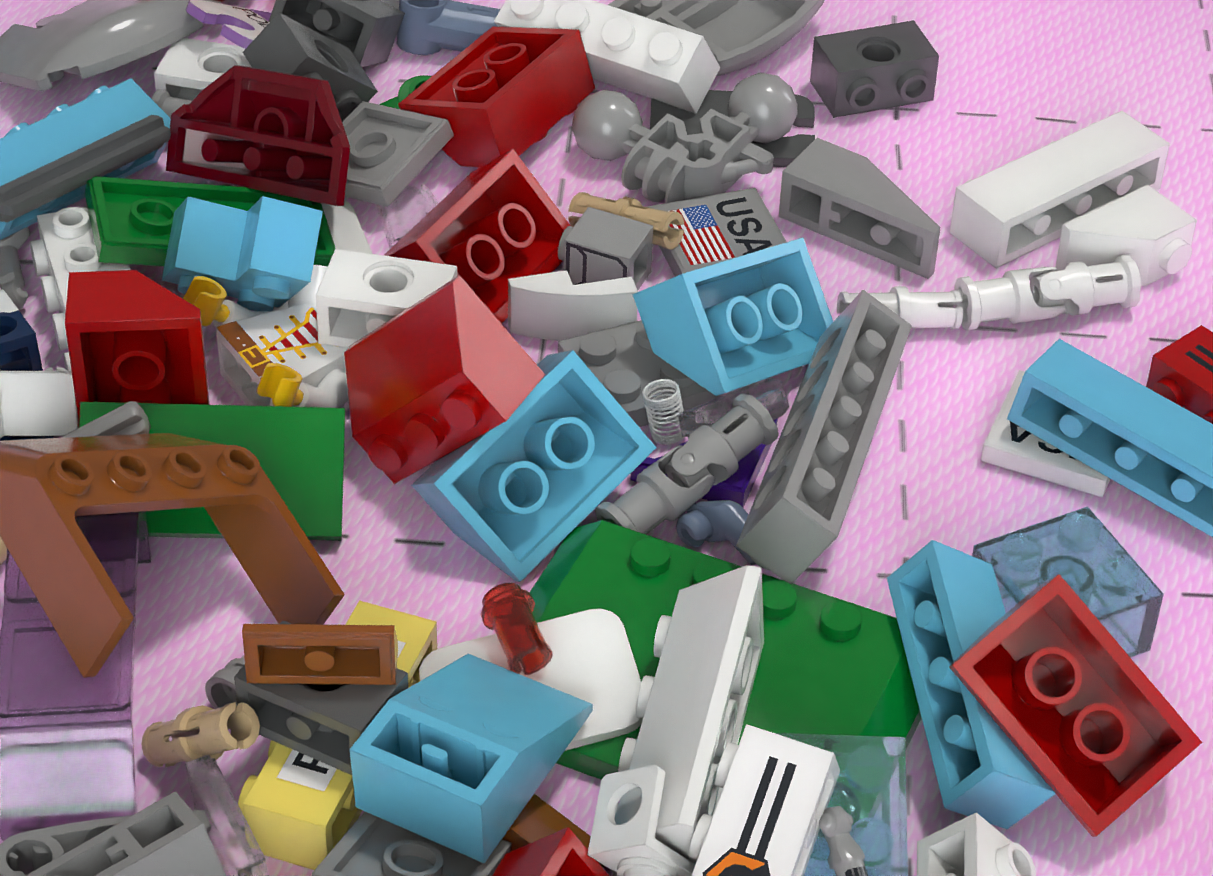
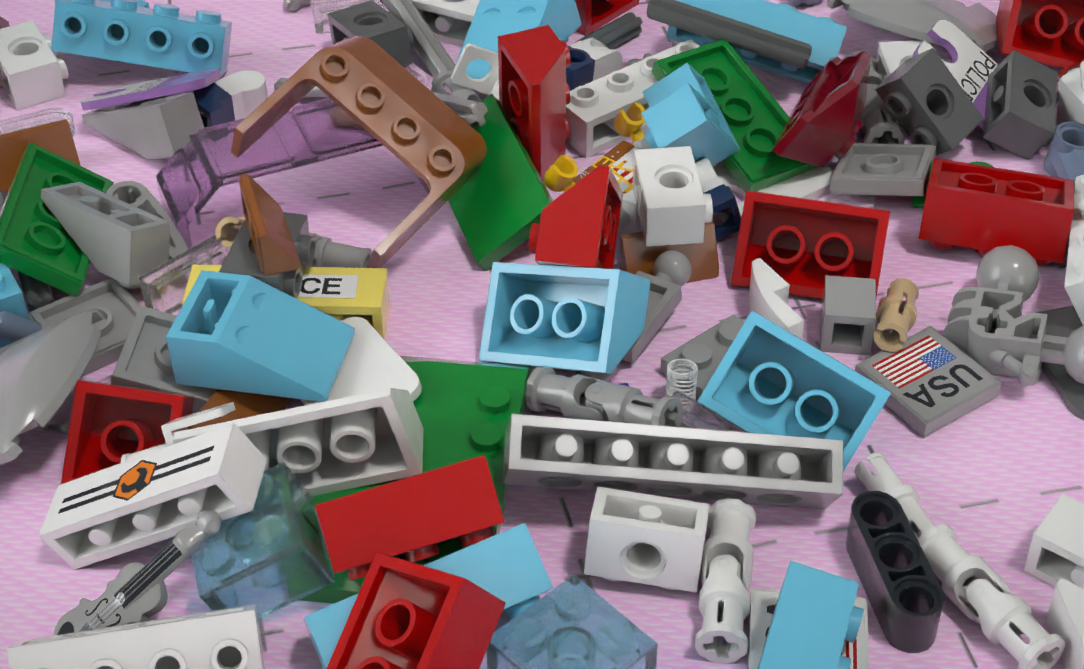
camera: 75 degrees right, 0 degrees up
clear red pin [480,583,553,675] -> none
light grey slope [778,138,941,279] -> none
none -> red slope [315,455,505,580]
none -> white brick [584,487,710,592]
none -> white piece [695,498,756,664]
none -> black beam [846,491,944,653]

